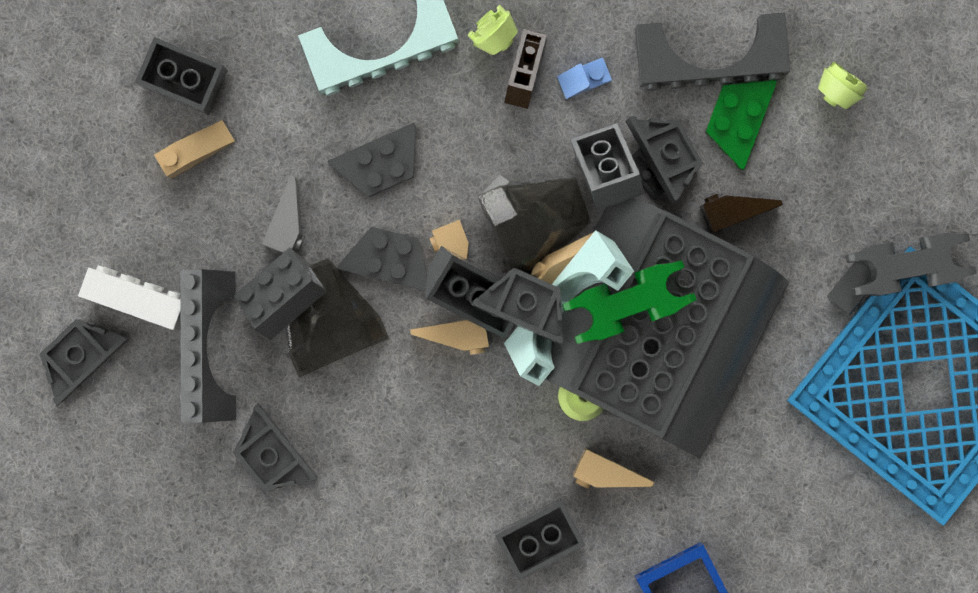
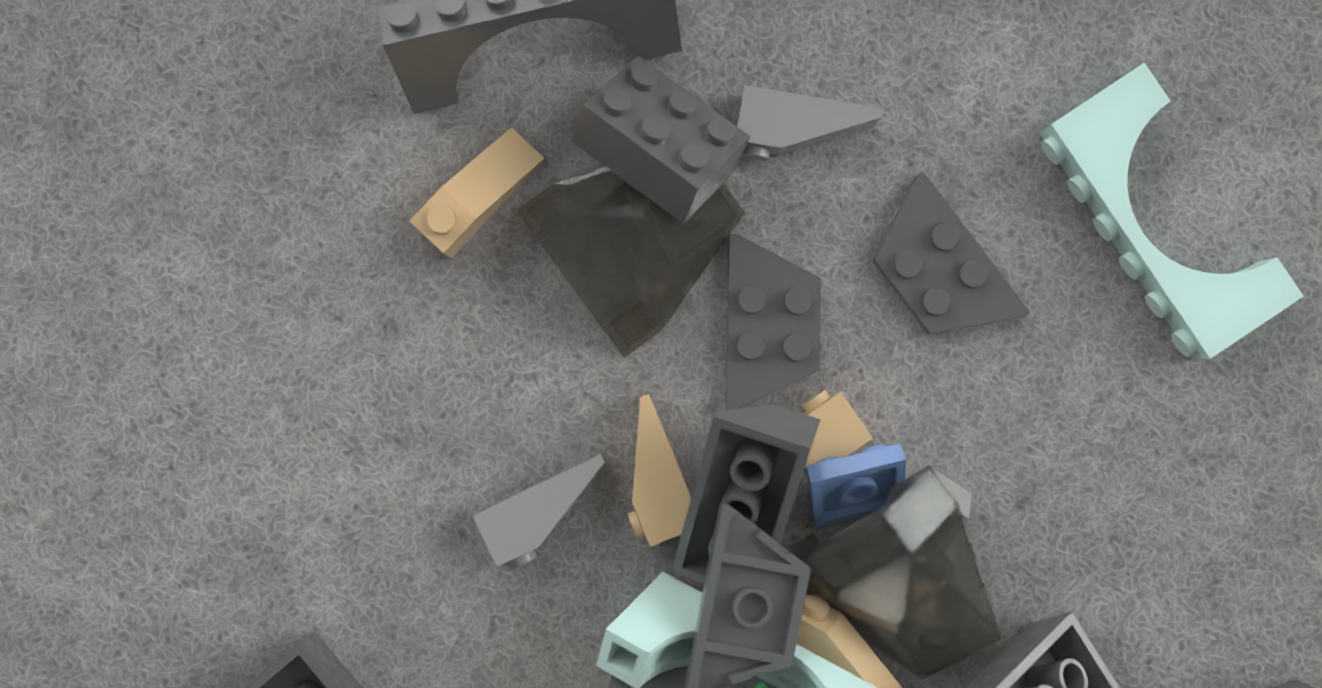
camera: 80 degrees right, 0 degrees up
dark grey wing [233,403,318,492] -> none
yellowish green cone [468,5,518,55] -> none
dark brown slope [504,29,547,109] -> none
light blue slope [557,58,612,99] -> none
none -> tan slope [409,127,545,259]
none -> light grey slope [472,452,606,569]
none -> medium blue plate [806,444,906,528]

